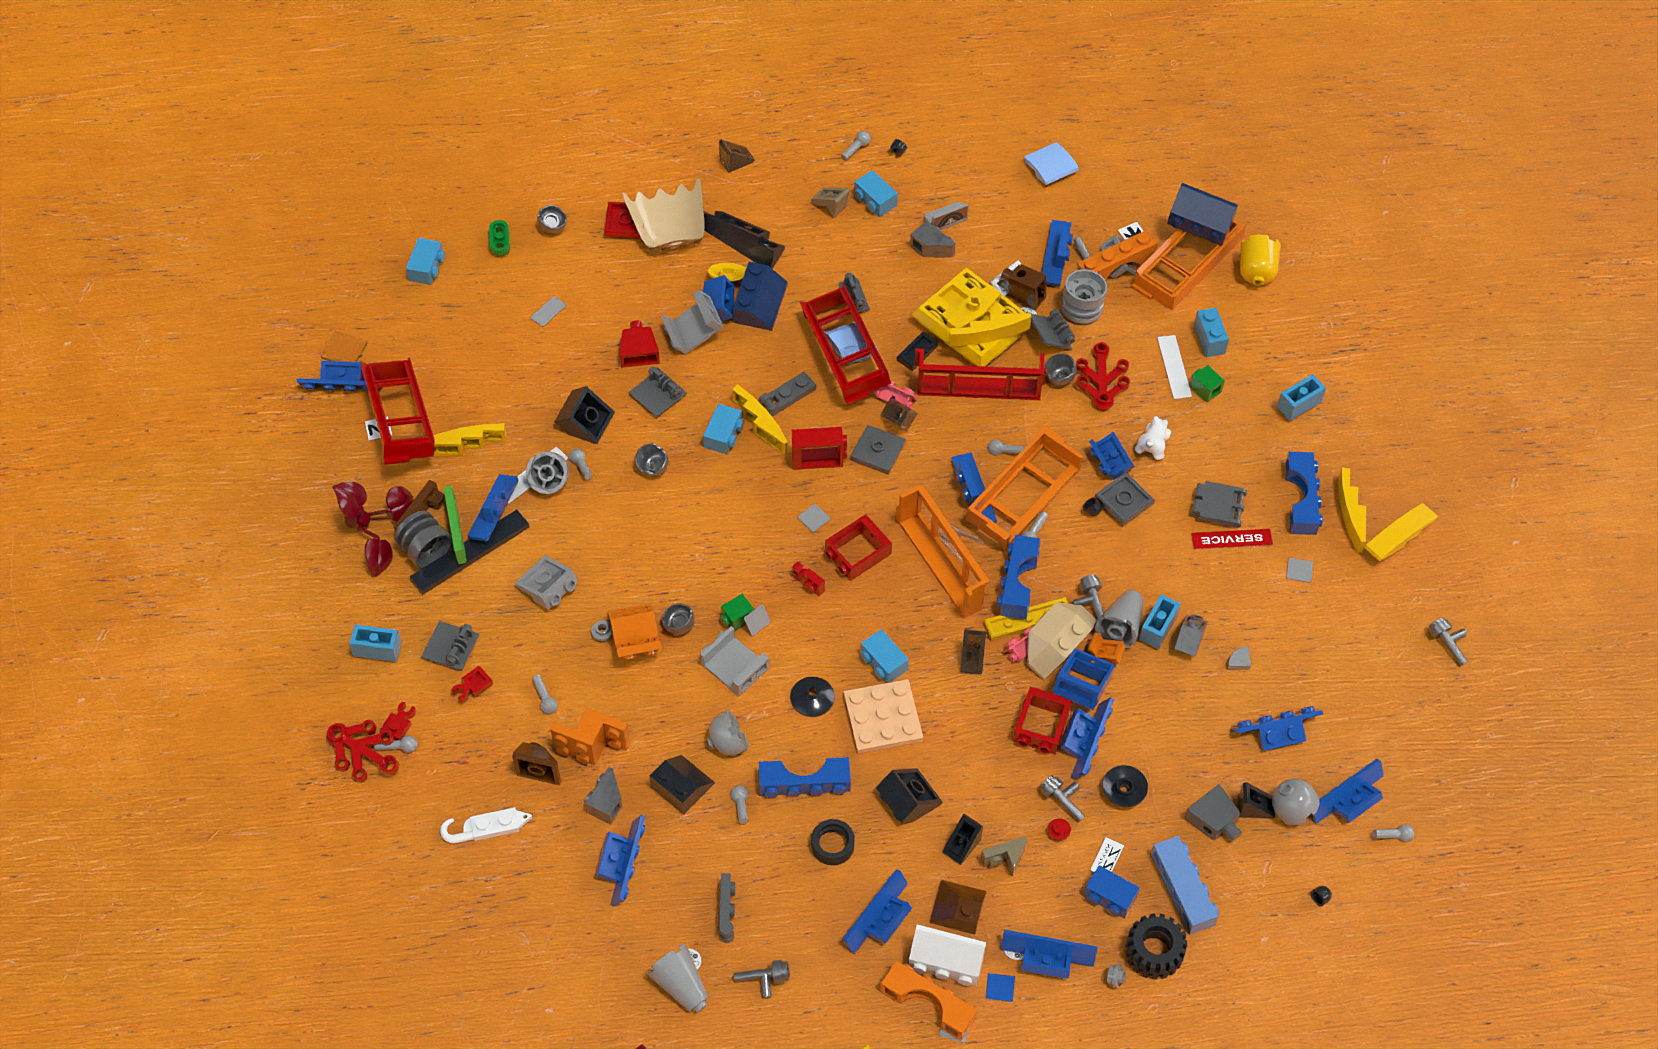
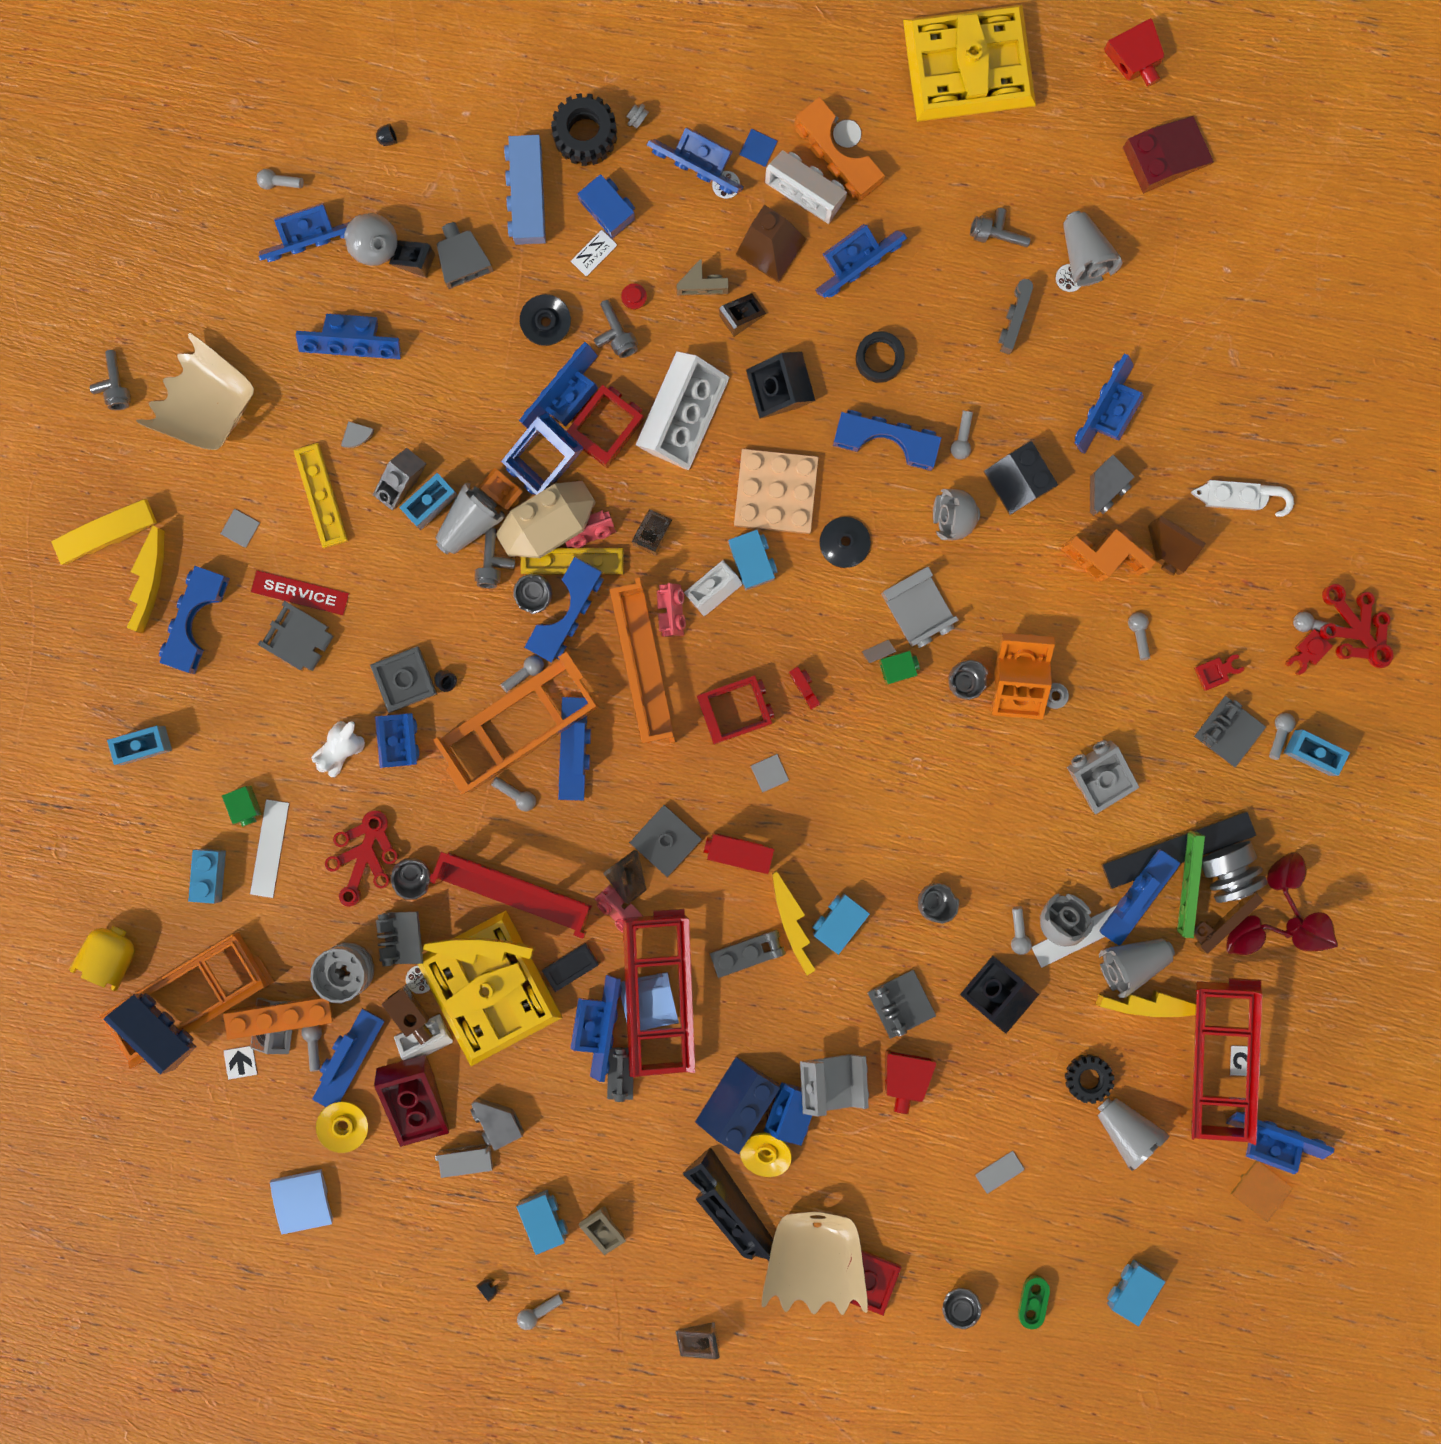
camera: 160 degrees left, 30 degrees up
clear plant [939,523,983,571] -> none
none -> tan piece [136,333,254,450]
none -> yellow tile [293,443,348,549]
none -> yellow dish [316,1101,368,1153]
none -> dark red slope [374,1054,449,1147]
none -> flat silver hair [513,574,553,614]
none -> blue bracket [570,975,622,1082]
none -> white slope [636,351,730,470]
none -> coral hinge [657,583,686,637]
none -> white slope [684,560,742,616]
none -> white sticker [833,120,861,148]
none -> black tyre [1065,1054,1115,1104]
none -> light grey cone [1097,1098,1170,1171]
none -> light grey cone [1099,939,1175,998]
none -> light grey bar [1269,713,1296,760]

